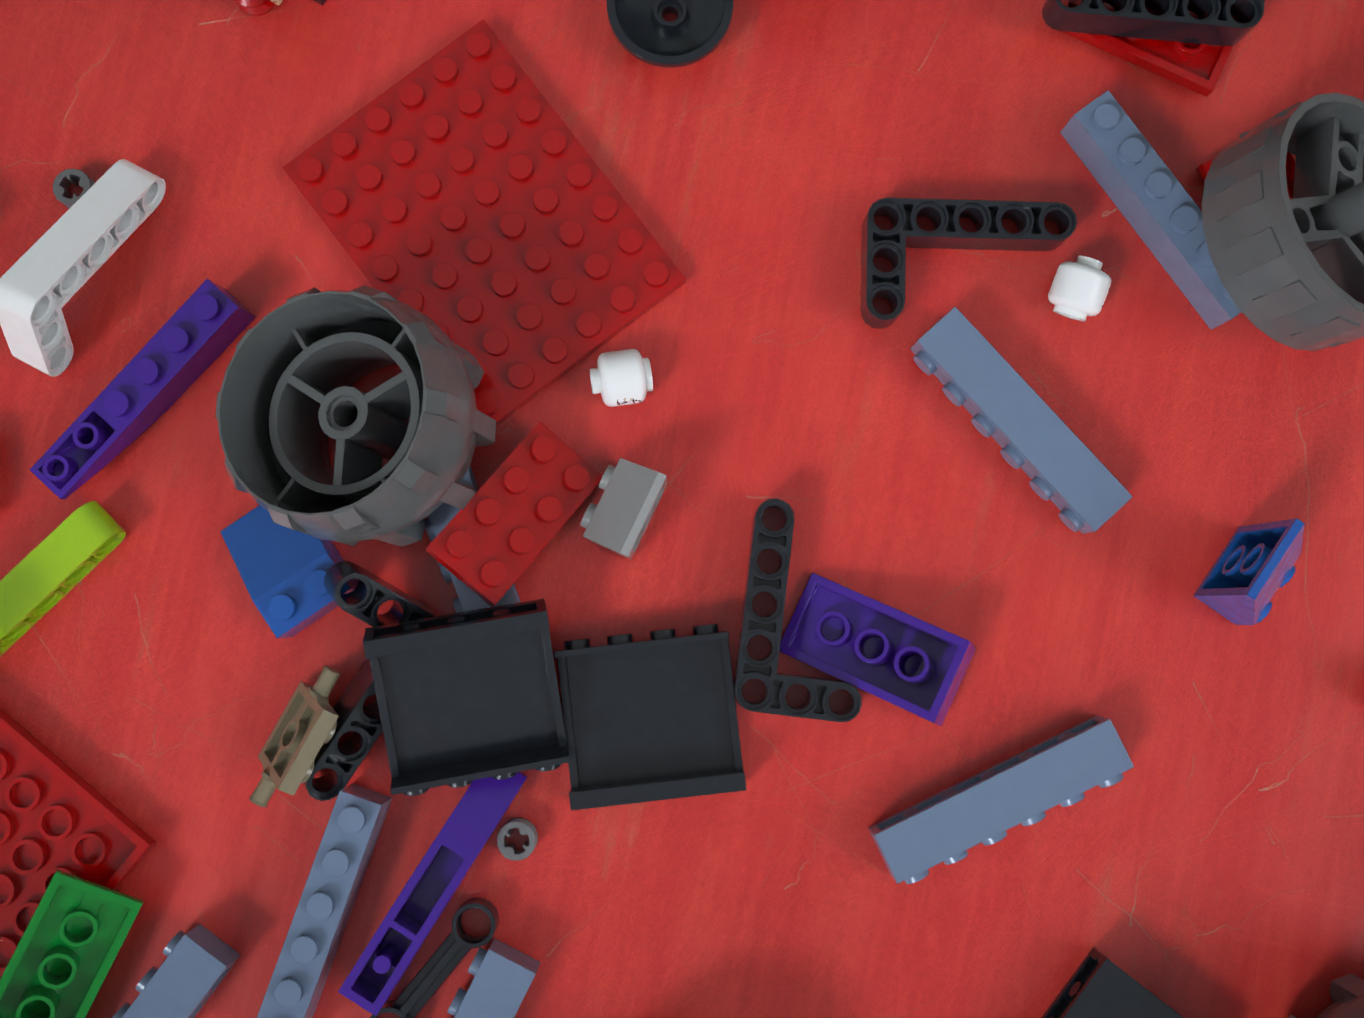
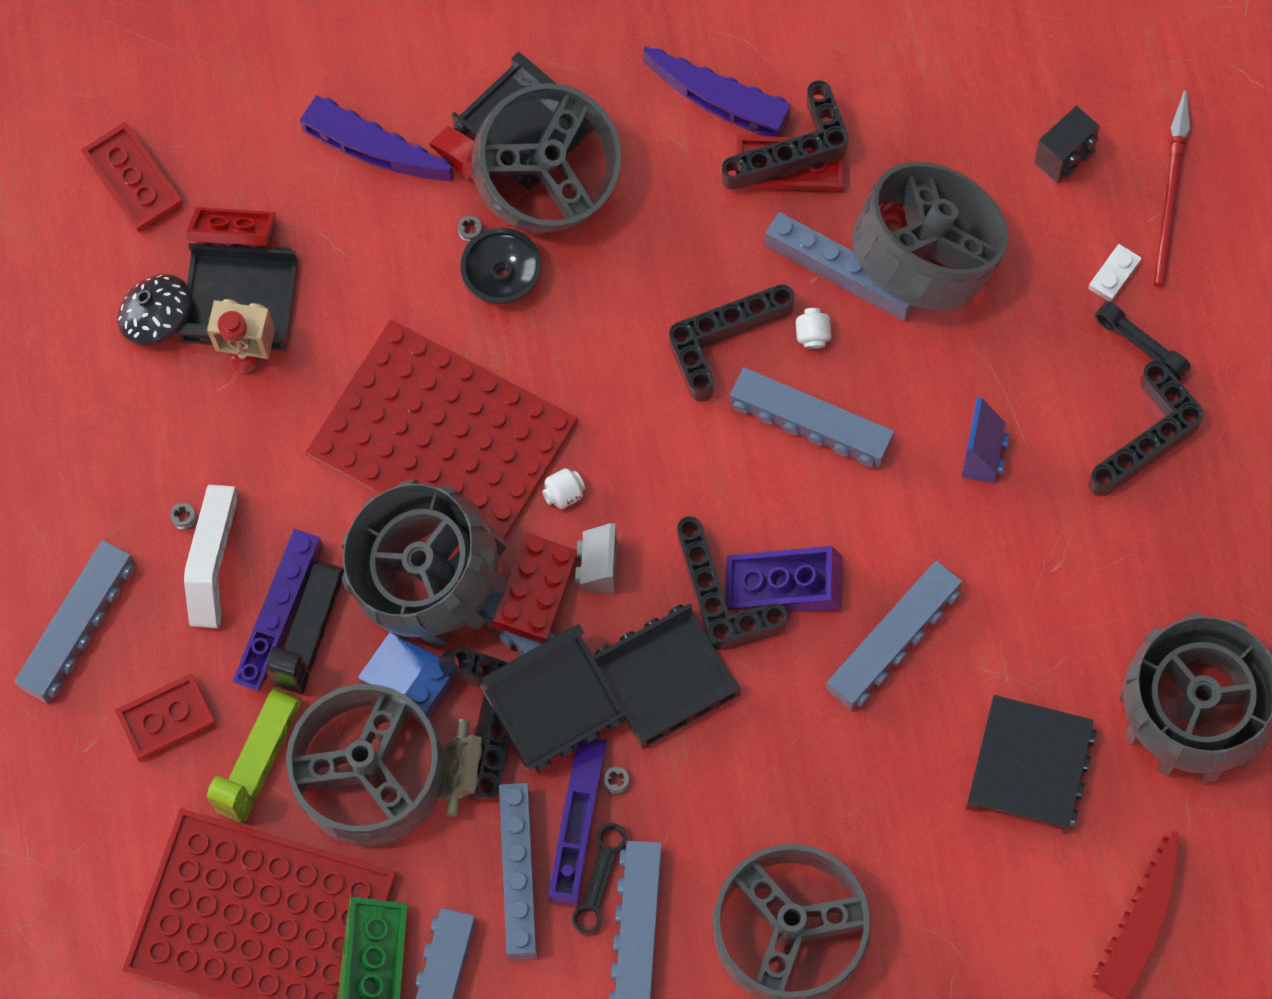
camera: 15 degrees left, 15 degrees down
none -> black beam [266,560,344,694]
none -> dark grey wheel [286,684,445,846]

